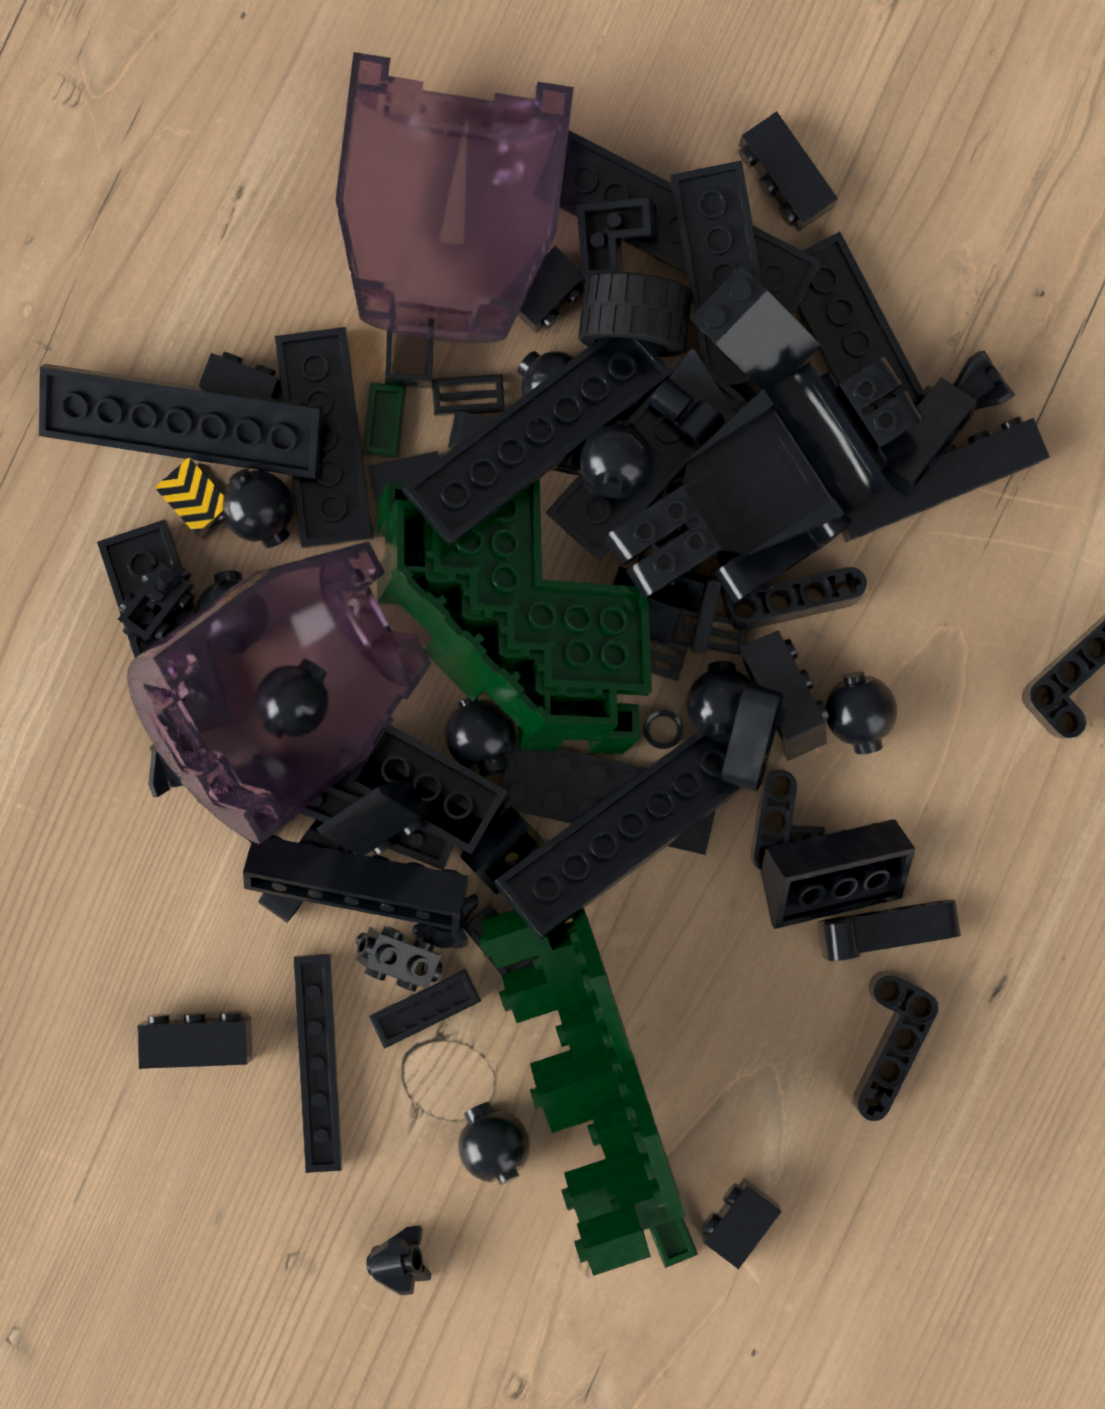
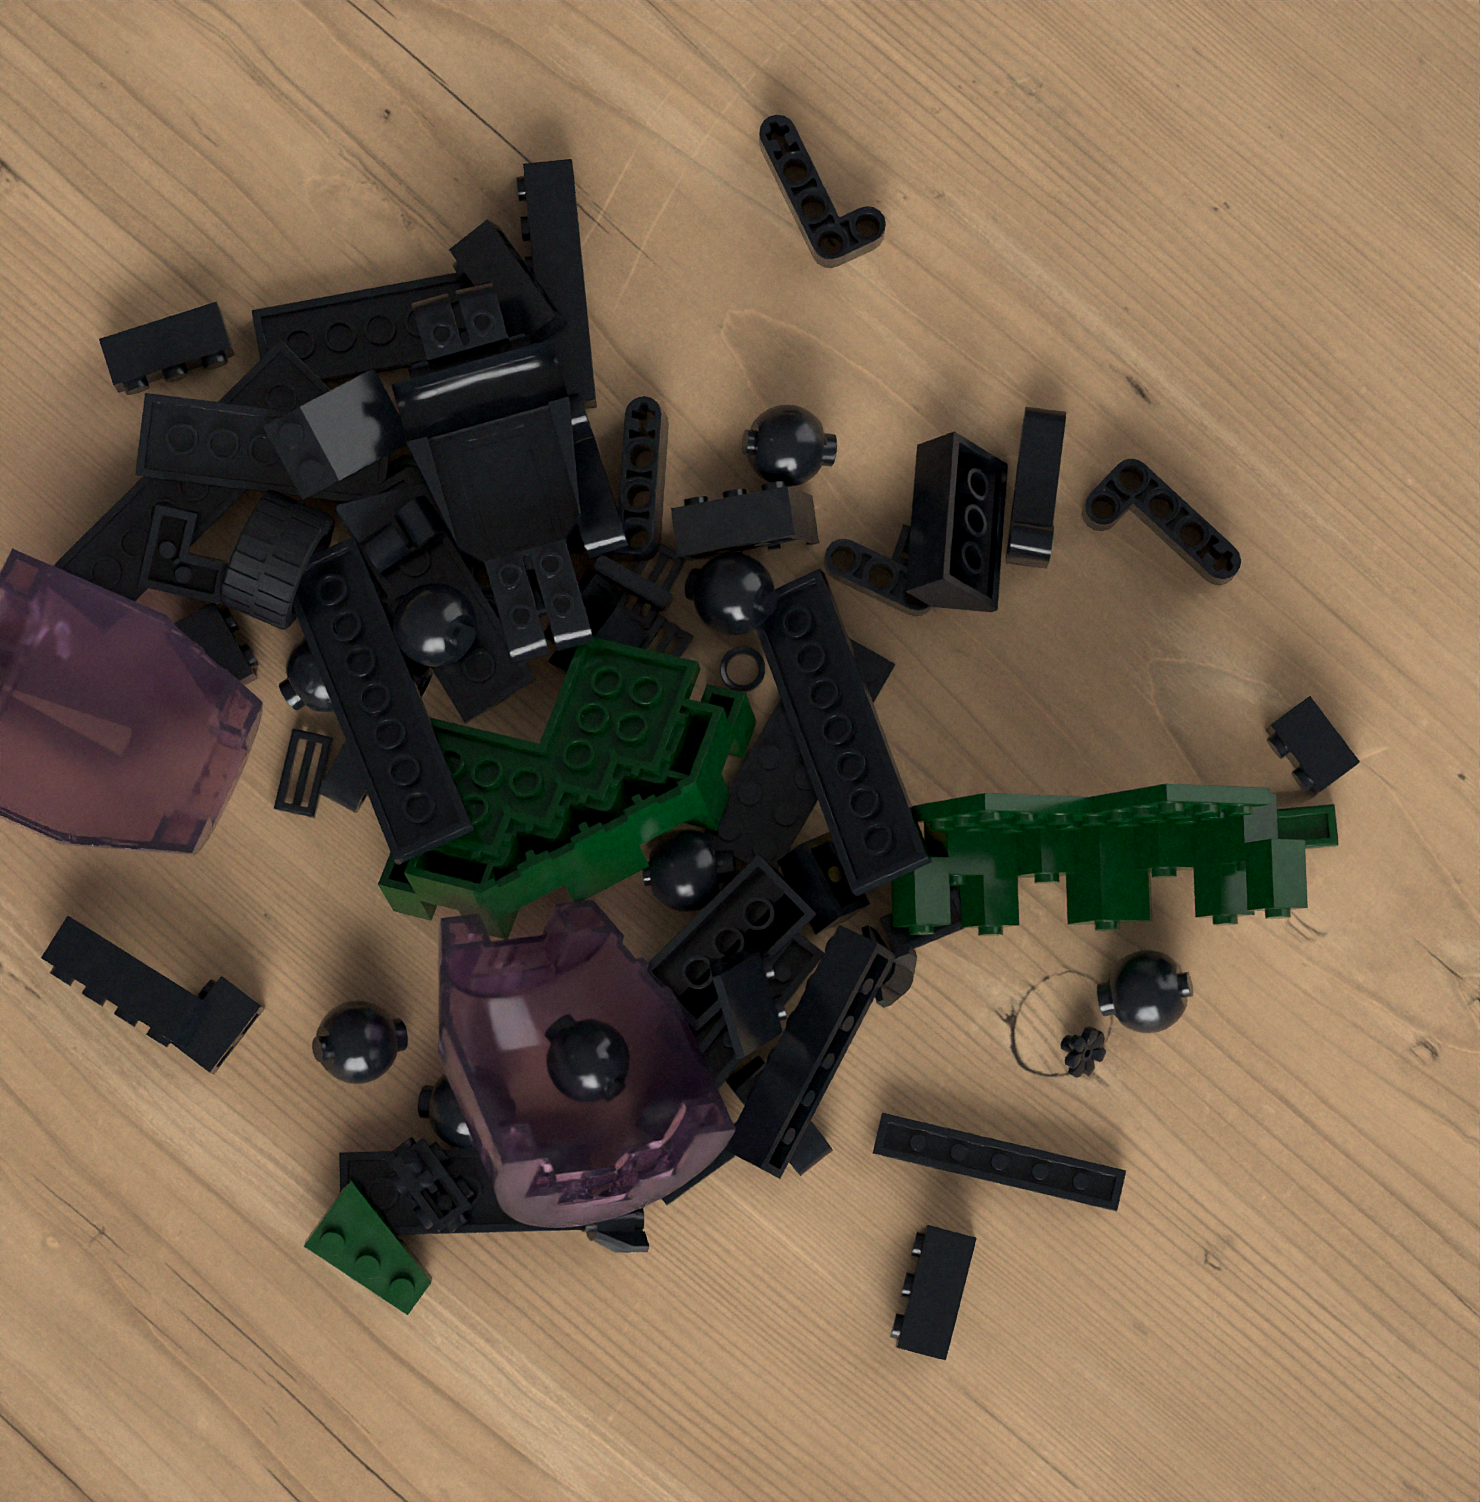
camera: 75 degrees left, 5 degrees down
black plate [39,364,323,479] -> none
piece [155,458,224,539] -> none
black plate [275,327,373,549] -> none
black brick [356,925,442,992] -> none
dark green tile [362,382,406,458] -> none
black brick [366,1225,432,1296] -> none
black tile [368,451,439,502] -> none
black plate [369,968,481,1049] -> none
black piece [384,316,434,388] -> none
black beam [721,682,784,792] -> none
black brick [952,350,1015,411] -> none
none -> black brick [41,916,212,1048]
none -> dark green wing [304,1176,432,1315]
none -> black plant [1060,1026,1106,1078]

